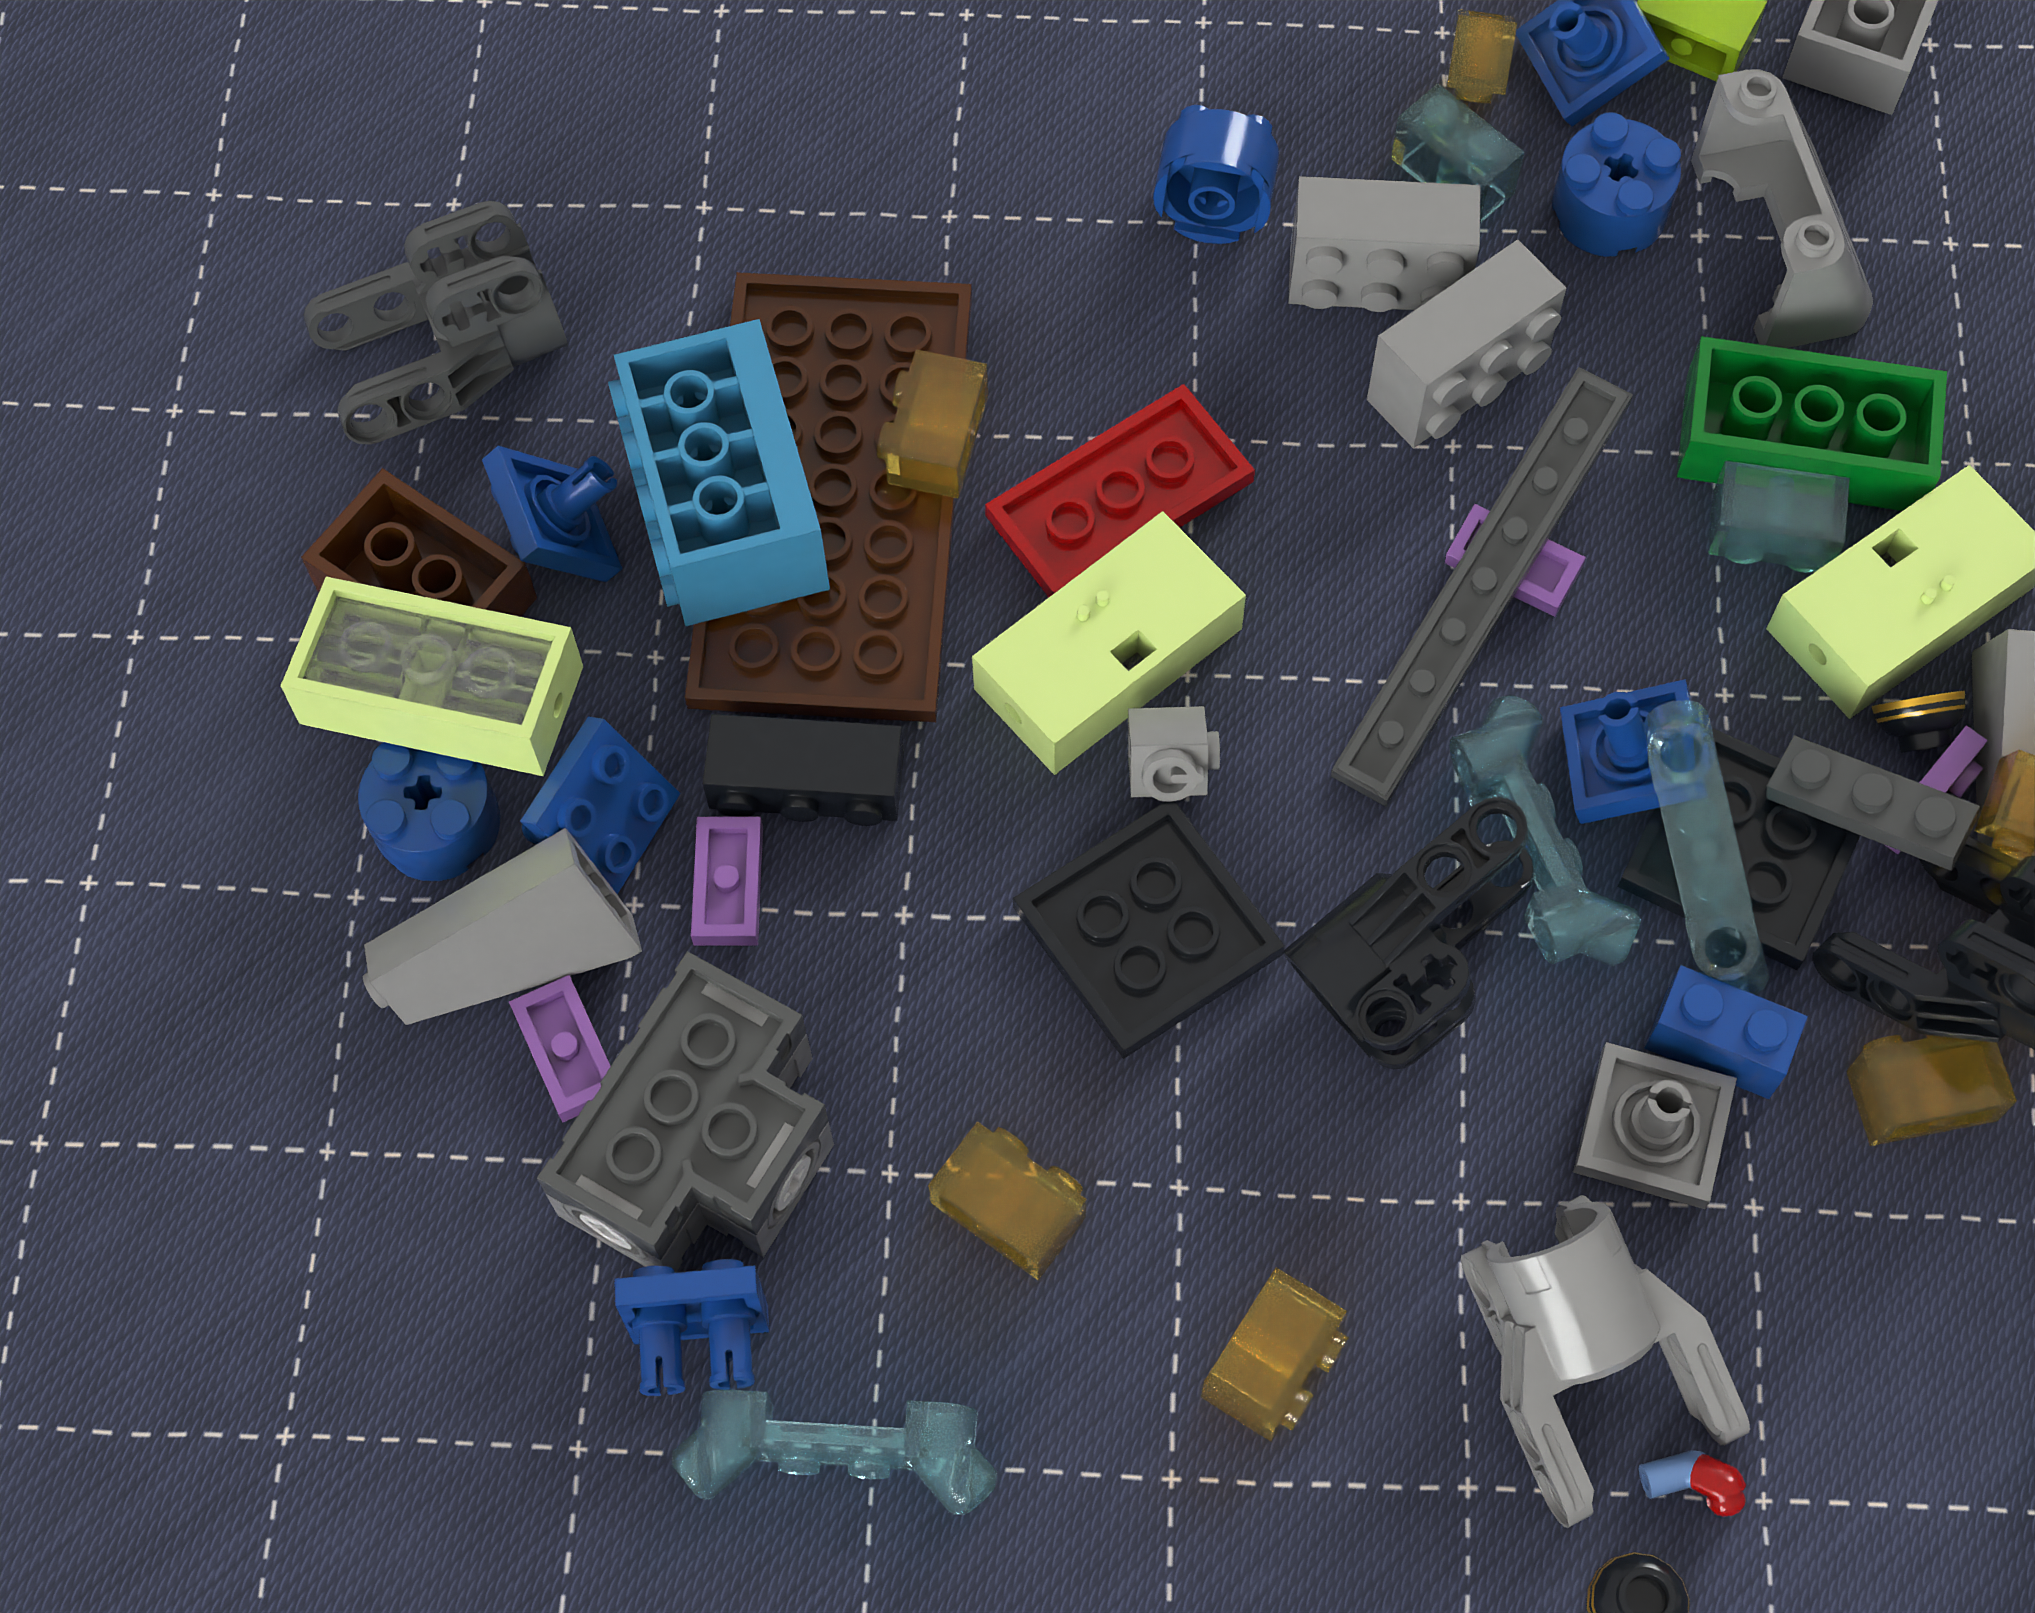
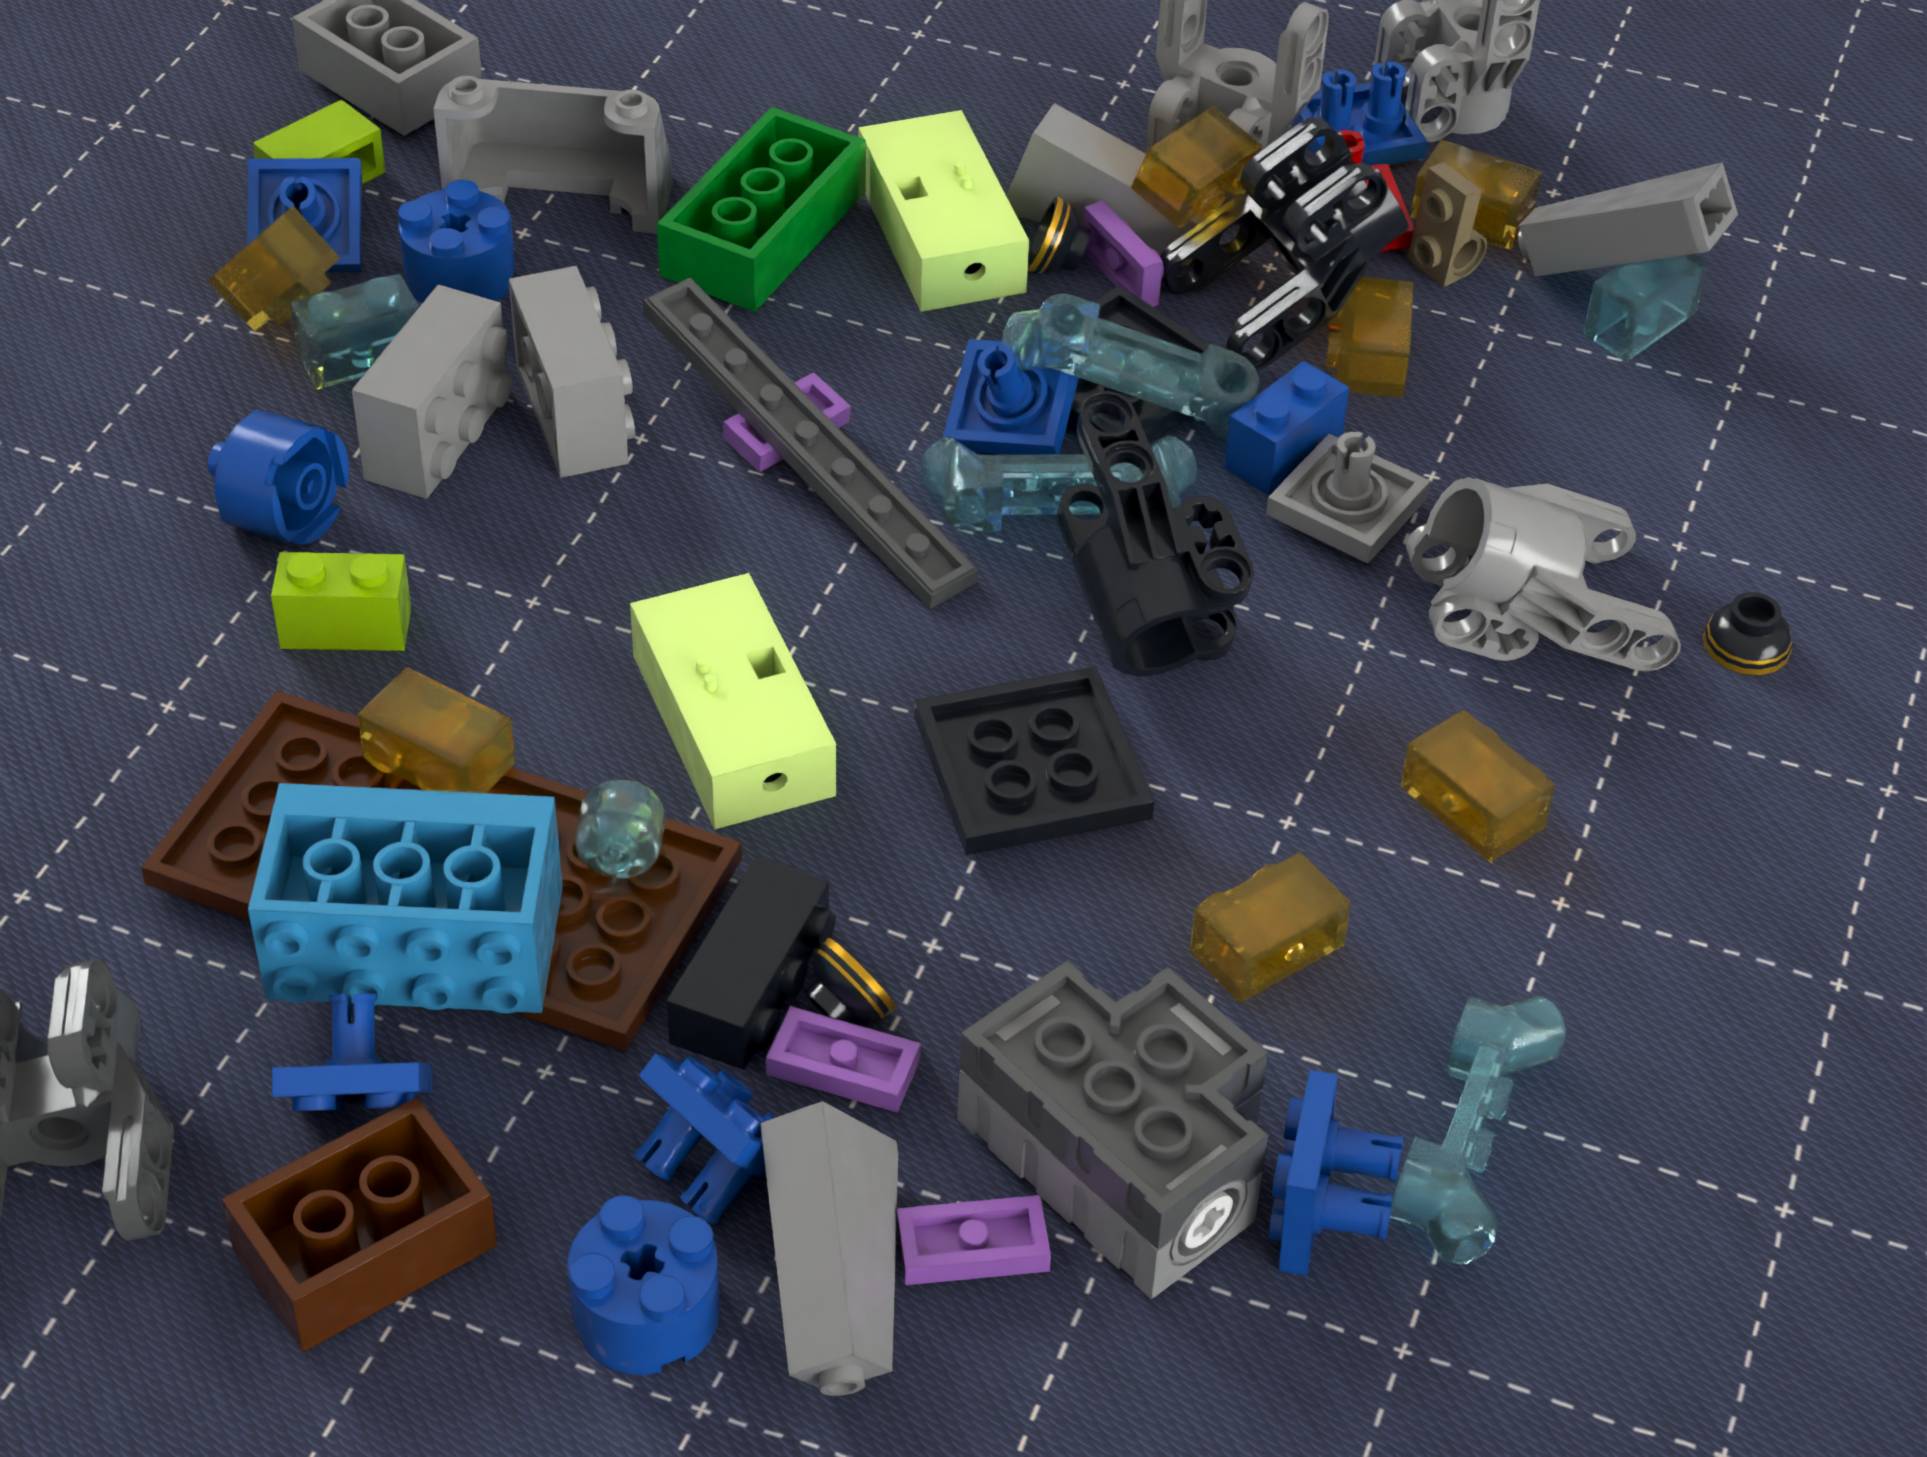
camera: 75 degrees left, 20 degrees down
brick [281,576,583,776] -> none
red plate [985,384,1255,597] -> none
light grey brick [1128,706,1220,802] -> none
arm [1639,1450,1746,1516] -> none
clear light blue brick [1708,461,1850,573] -> none
dark grey plate [1766,735,1980,871] -> none
none -> lime brick [271,552,411,651]
none -> clear light blue head [575,779,666,879]
none -> black piece [804,938,897,1023]

